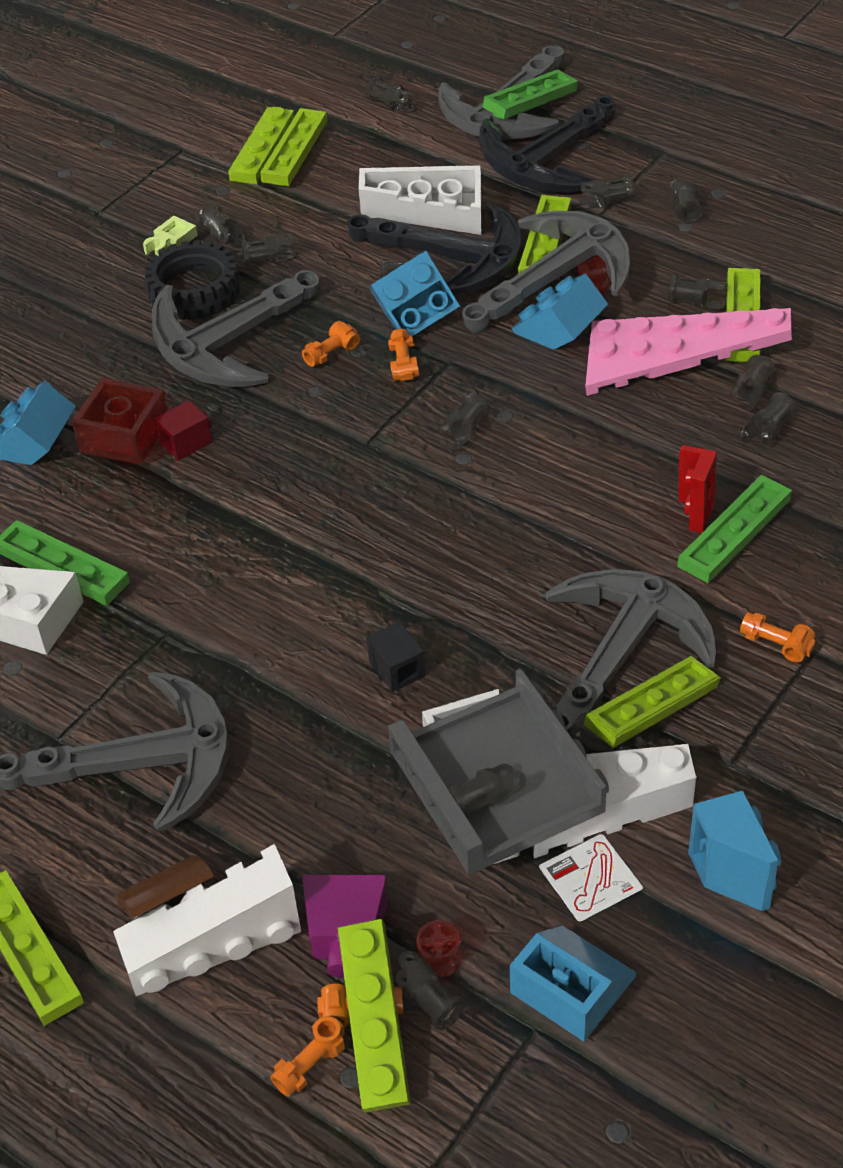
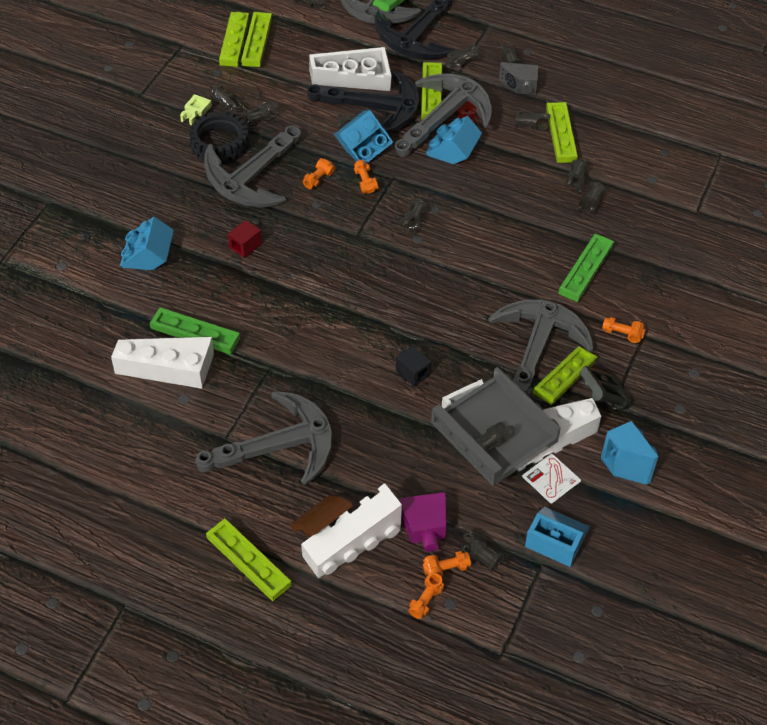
camera: 15 degrees left, 5 degrees up
clear red brick [72,378,168,465] -> none
lime plate [338,919,411,1113] -> none
clear red wheel [416,920,461,977] -> none
bright pink wing [585,308,792,396] -> none
red bracket [678,445,717,533] -> none
none -> flat silver slope [499,62,538,95]
none -> pearl dark grey plate [580,366,631,409]

